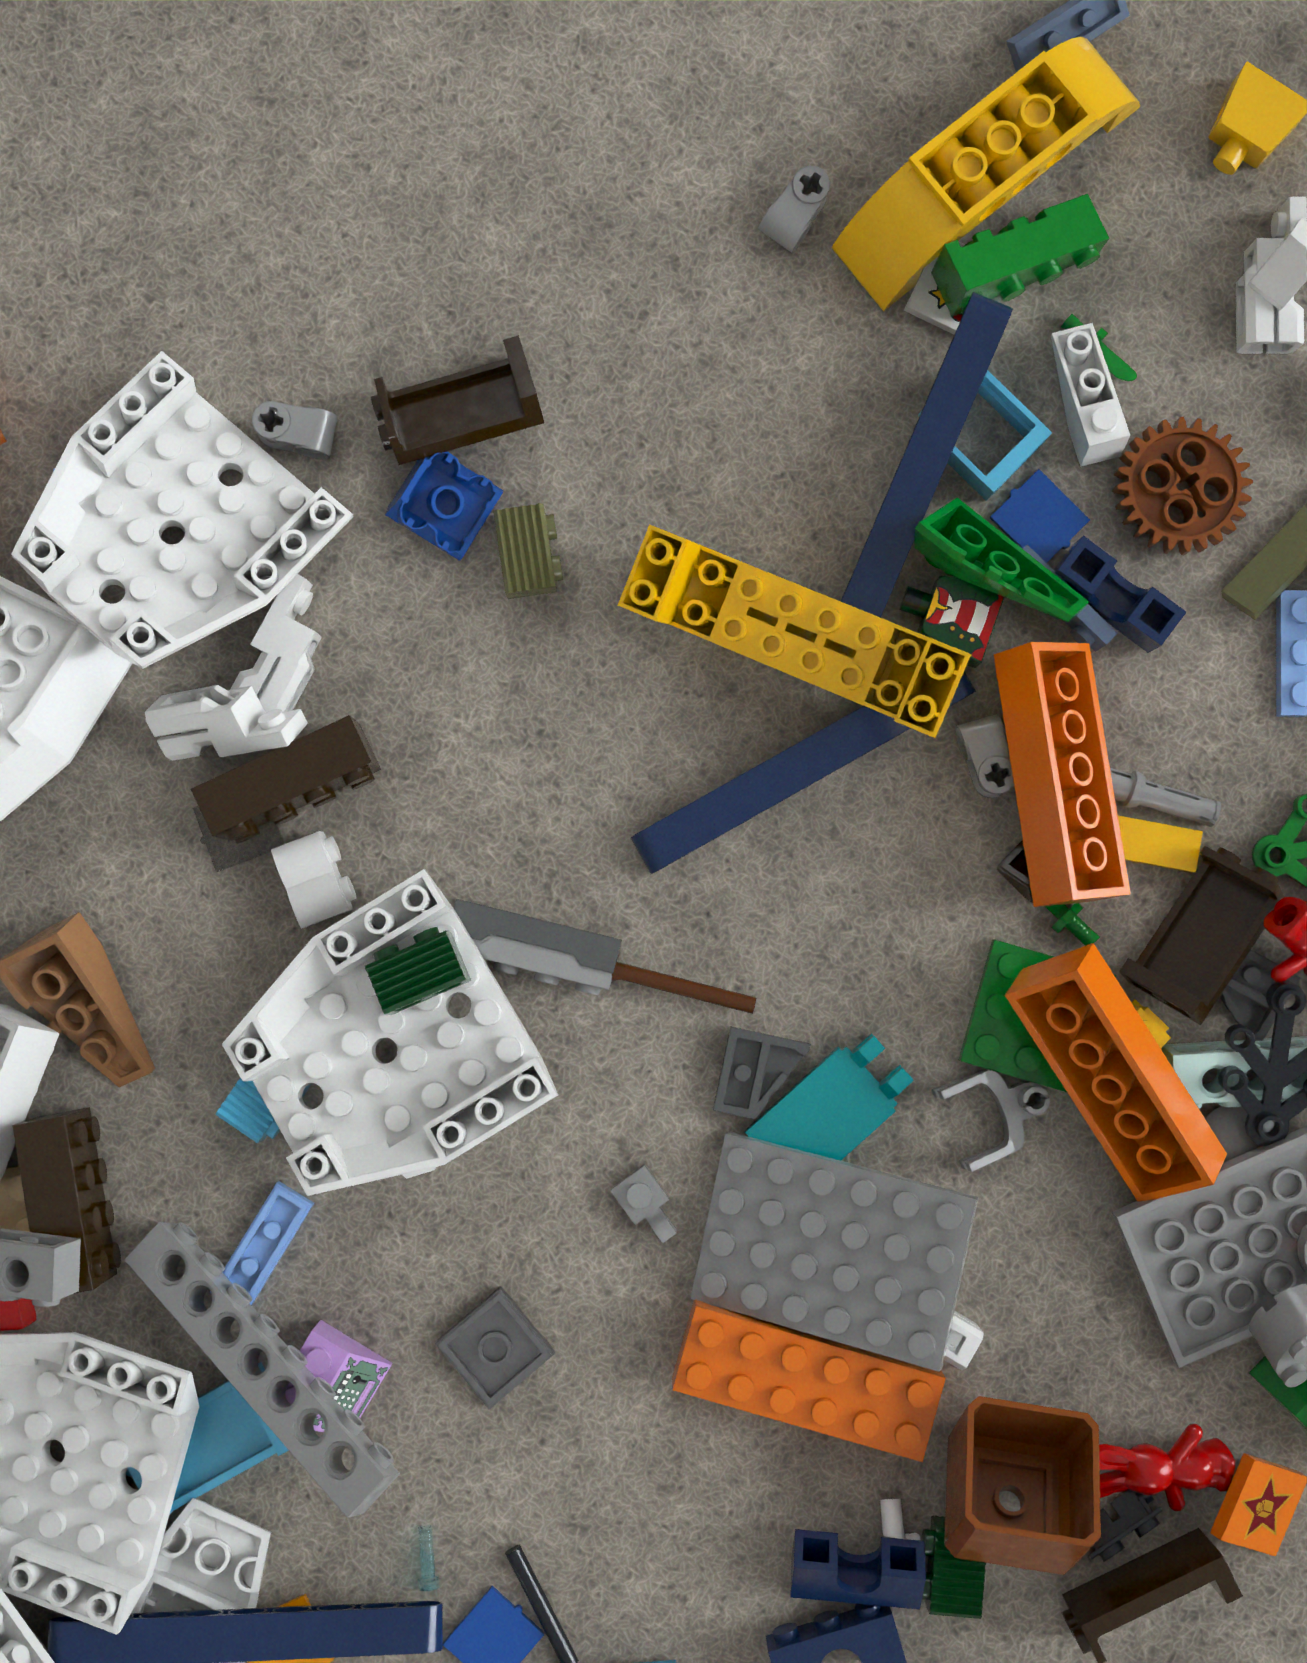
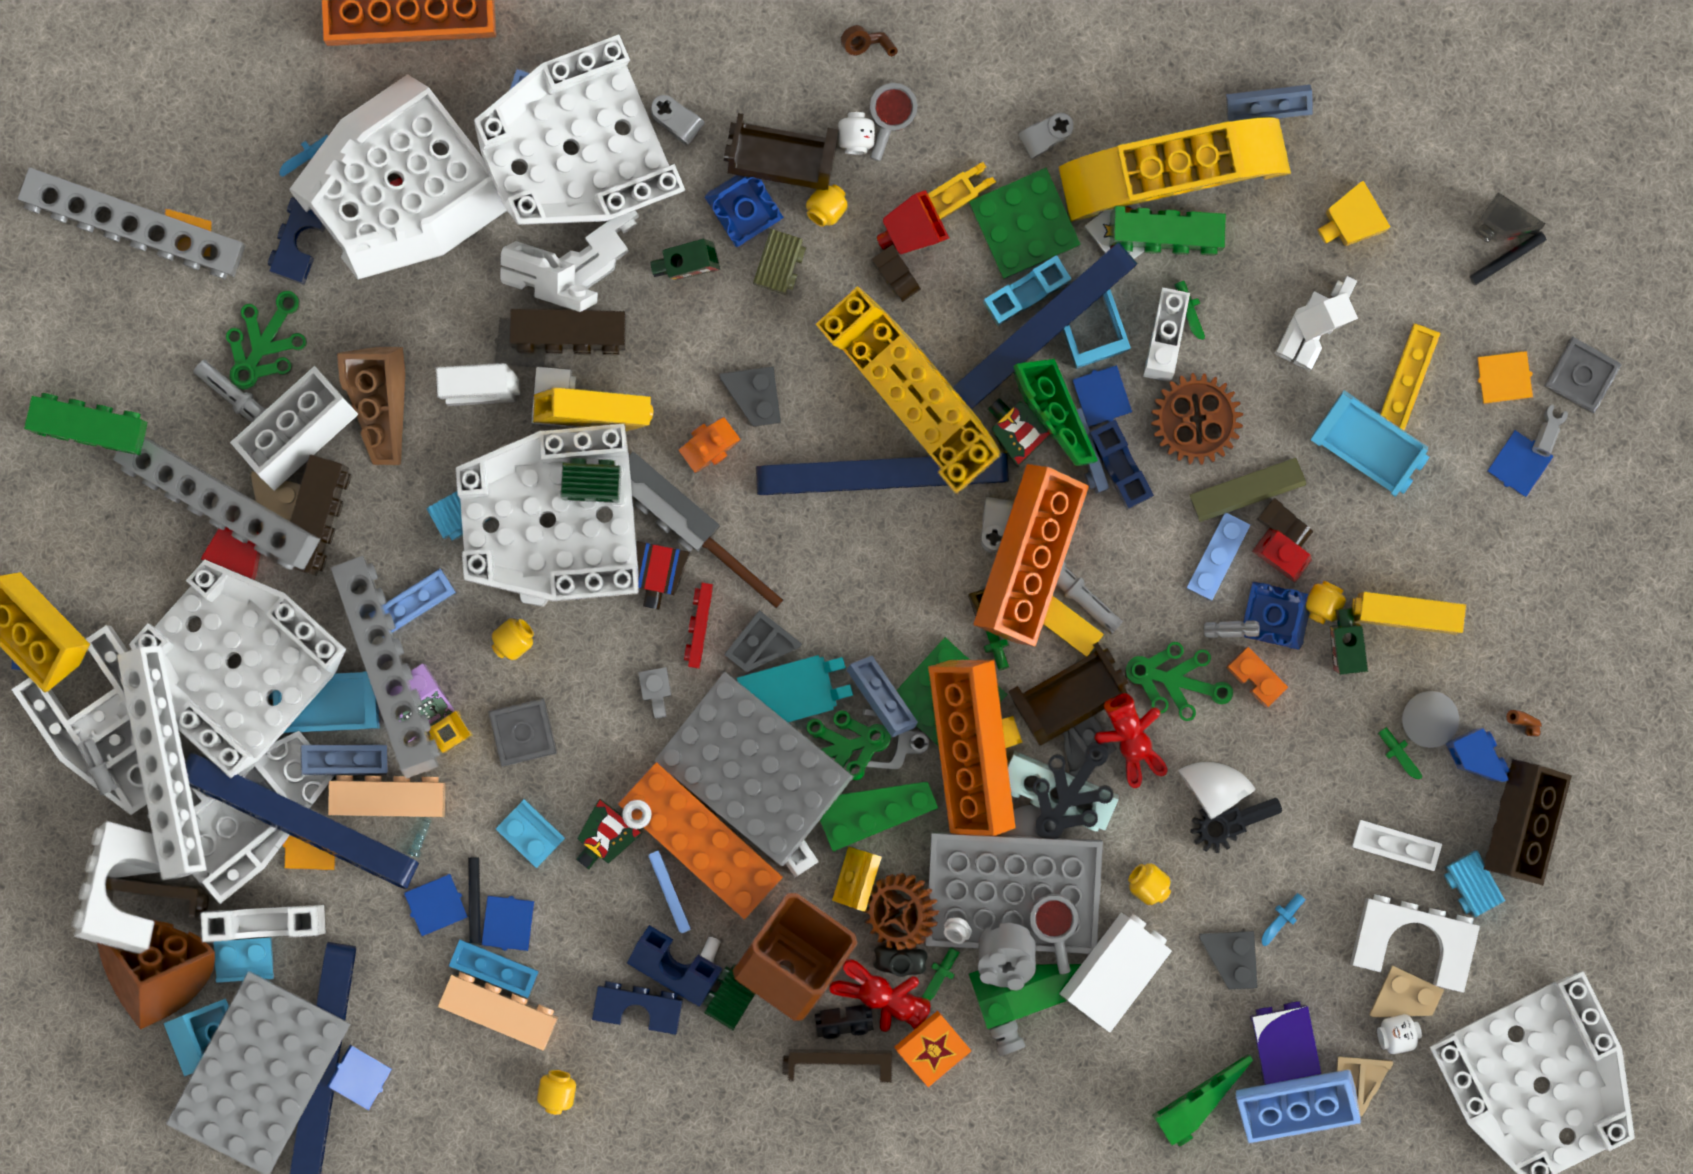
camera: 25 degrees right, 0 degrees up
none -> sand blue plate [300,745,387,775]
none -> light nougat brick [328,775,445,817]
none -> yellow window [428,711,473,753]
none -> white arch [437,364,521,406]
none -> blue piece [482,896,534,951]
none -> yellow head [492,618,534,660]
none -> medium azure plate [496,799,565,868]
none -> yellow brick [533,388,653,431]
none -> torso [576,799,643,870]
none -> white plate [623,800,651,829]
none -> torso [636,541,690,610]
none -> light blue tile [649,850,692,933]
none -> dark green torso [650,238,721,280]
none -> orange hinge [678,417,741,474]
none -> red plate [684,583,714,669]
none -> dark grey wing [720,367,781,427]
none -> yellow head [806,184,848,227]
none -> green plant [806,710,891,780]
none -> green wedge [820,782,938,852]
none -> yellow plate [832,846,882,911]
none -> white head [838,112,874,155]
none -> reddish brown plate [841,25,898,56]
none -> sand blue plate [847,656,918,737]
none -> dark orange gear [863,873,940,950]
none -> piece [870,83,918,162]
none -> dark brown leg [871,245,921,302]
none -> pearl dark grey piece [873,945,928,977]
none -> red torso [877,190,949,254]
none -> green piece [922,947,960,1001]
none -> yellow hinge [928,162,996,220]
none -> white plate [944,918,972,944]
none -> green plate [969,167,1081,280]
none -> medium azure arch [983,255,1071,327]

